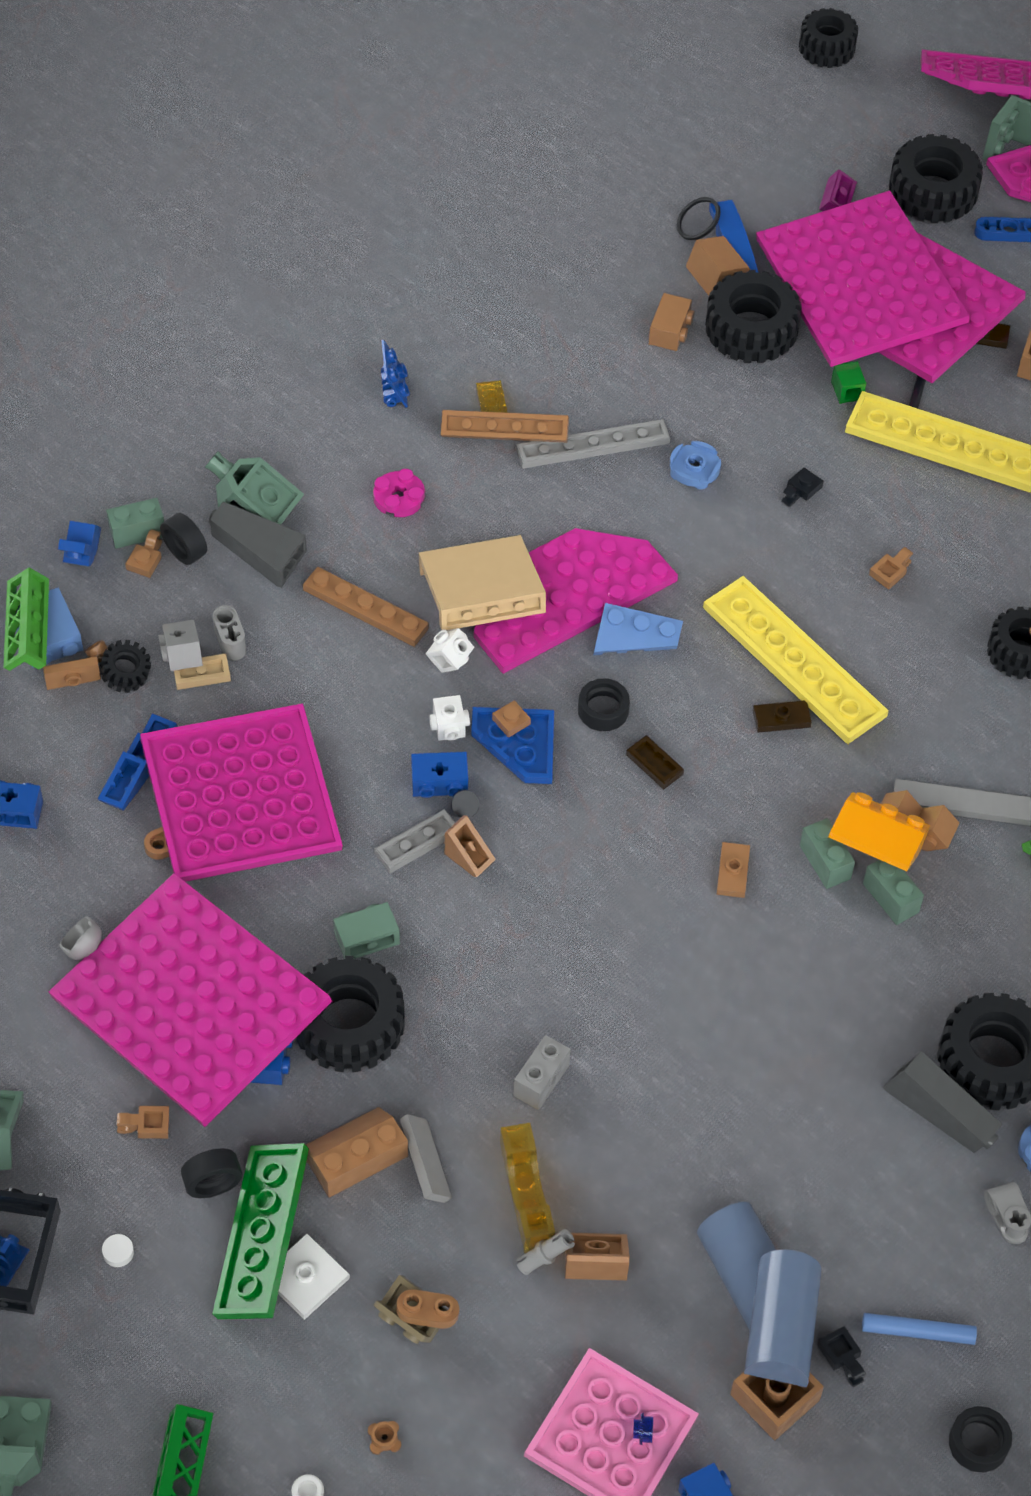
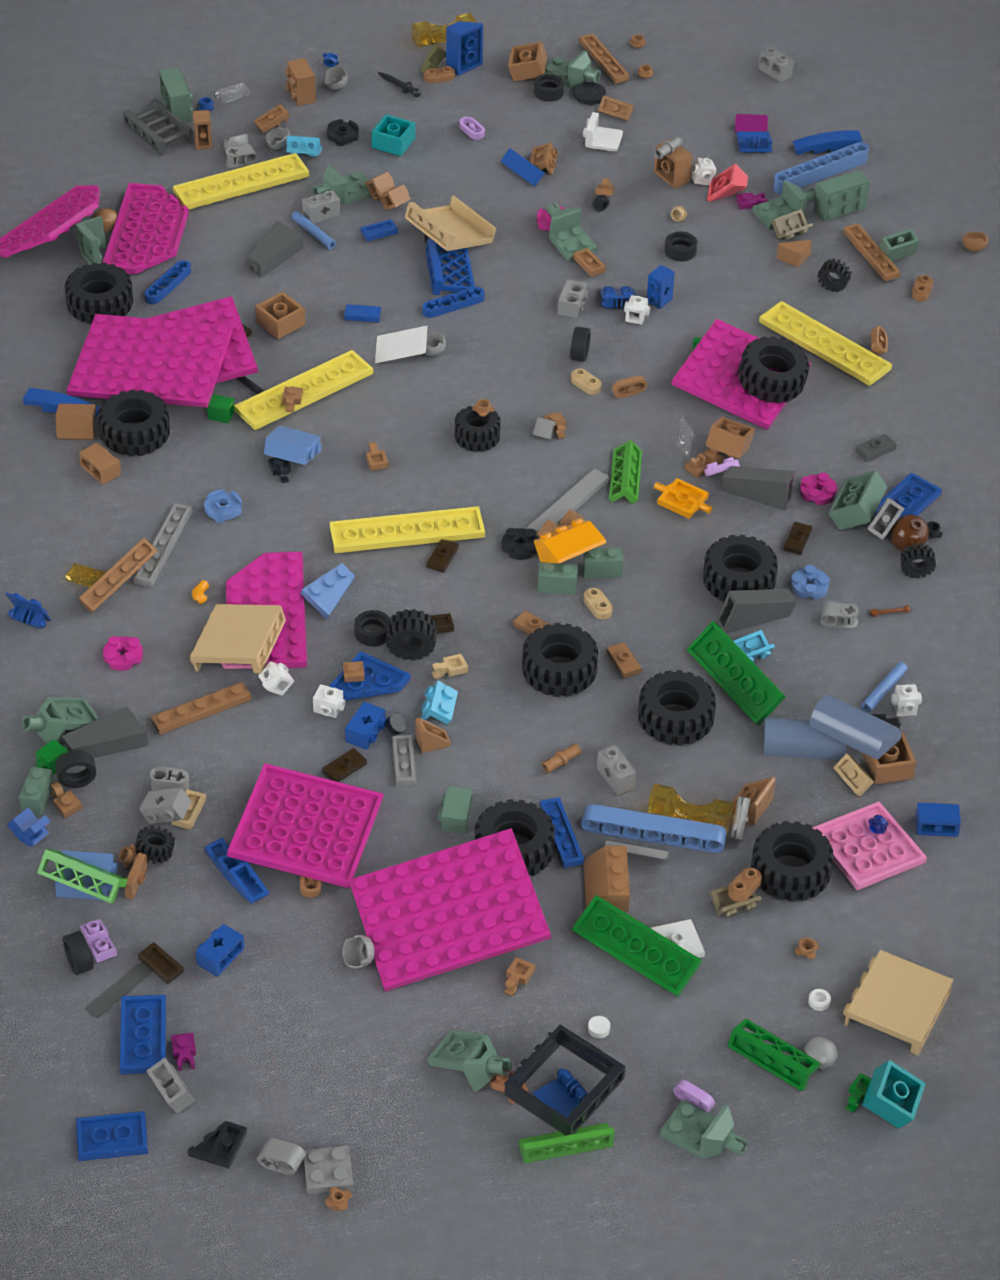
camera: 60 degrees left, 10 degrees down
black tyre [181,1148,242,1199] -> none
black piece [677,197,720,240] -> none
magenta slope [819,169,857,211] -> none
black tyre [949,1406,1012,1473] -> none
none -> green brick [35,739,68,776]
none -> light orange arm [192,580,209,604]
none -> medium blue brick [264,426,322,465]
none -> medium nougat plate [282,386,303,412]
none -> dark brown plate [322,748,367,782]
none -> black tyre [386,609,437,660]
none -> medium azure bracket [421,681,458,724]
none -> tan plate [431,654,468,679]
none -> black plate [501,528,539,560]
none -> black tyre [522,623,598,697]
none -> blue plate [540,797,584,868]
none -> medium nougat pin [541,743,582,774]
none -> medium blue beam [581,804,727,853]
none -> tan plate [584,588,613,619]
none -> medium nougat plate [606,642,642,678]
none -> black tyre [638,670,716,746]
none -> lavender beam [673,1080,715,1113]
none -> green plate [686,621,787,726]
none -> medium azure bracket [734,630,775,662]
none -> black tyre [751,821,834,902]
none -> tan plate [833,753,874,797]
none -> white brick [891,684,922,716]

